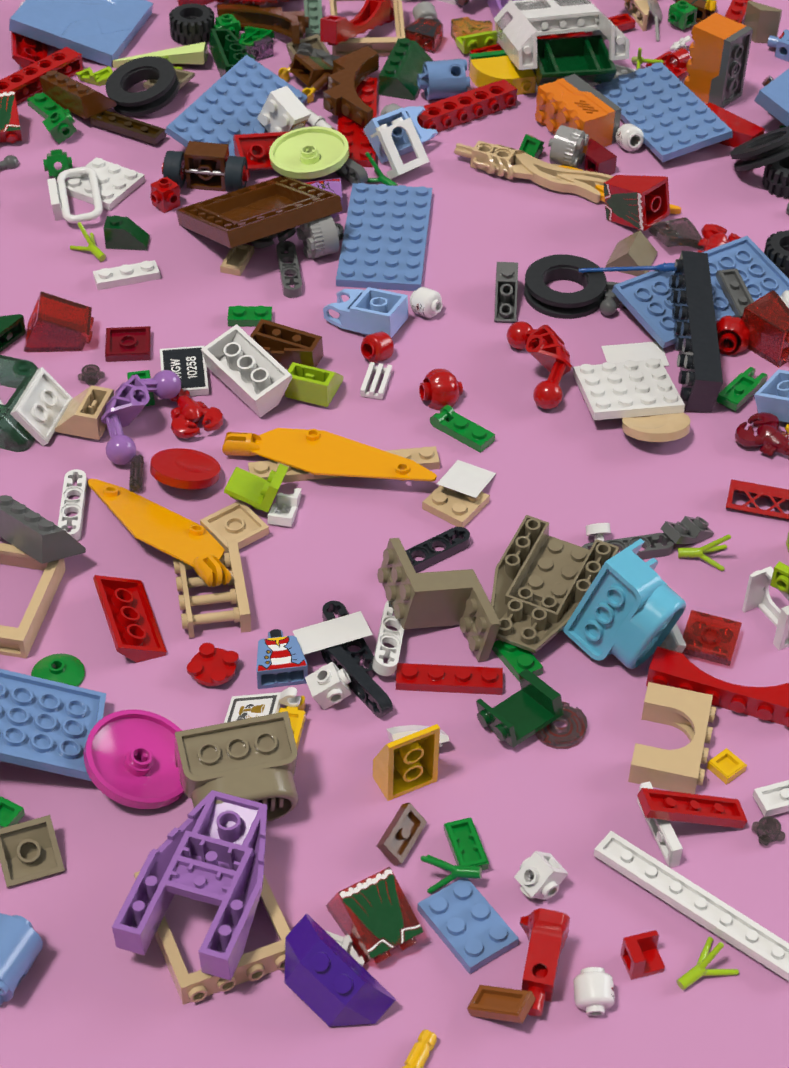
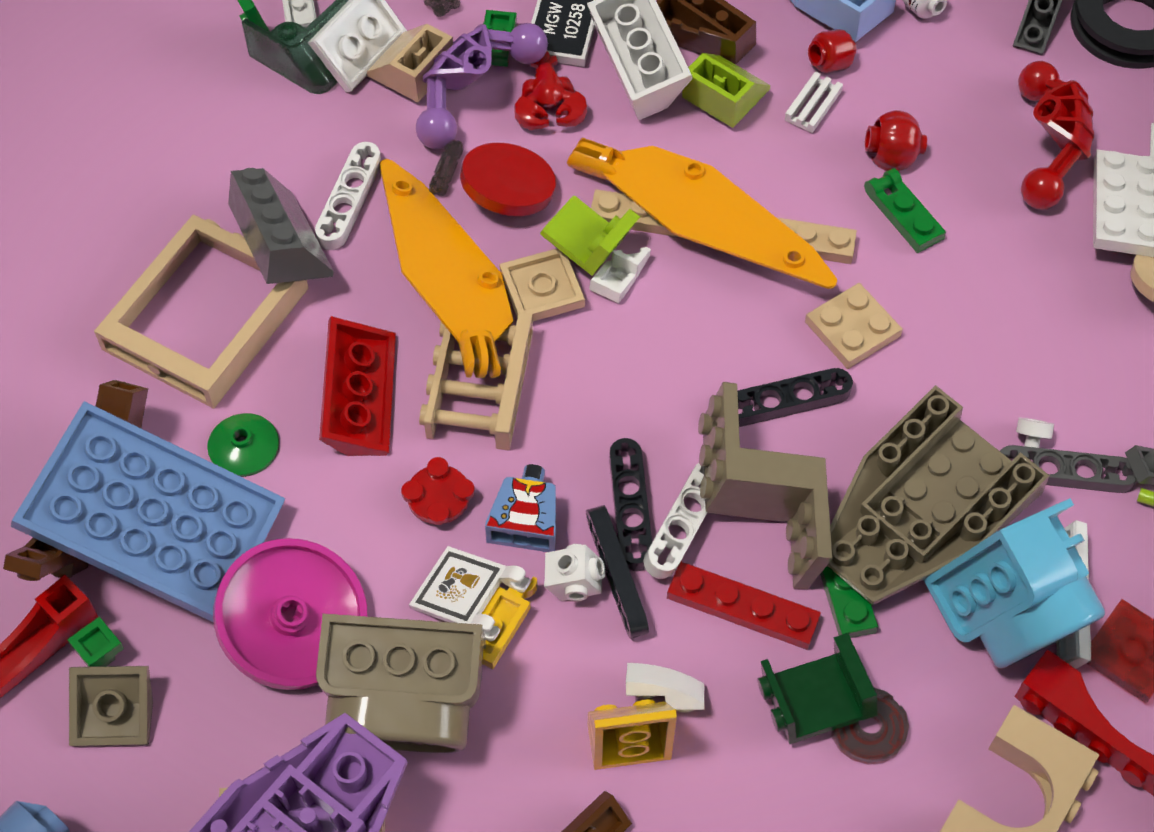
camera: 20 degrees right, 15 degrees up
white sticker [293,611,373,655] -> none
white sticker [437,460,496,498] -> none

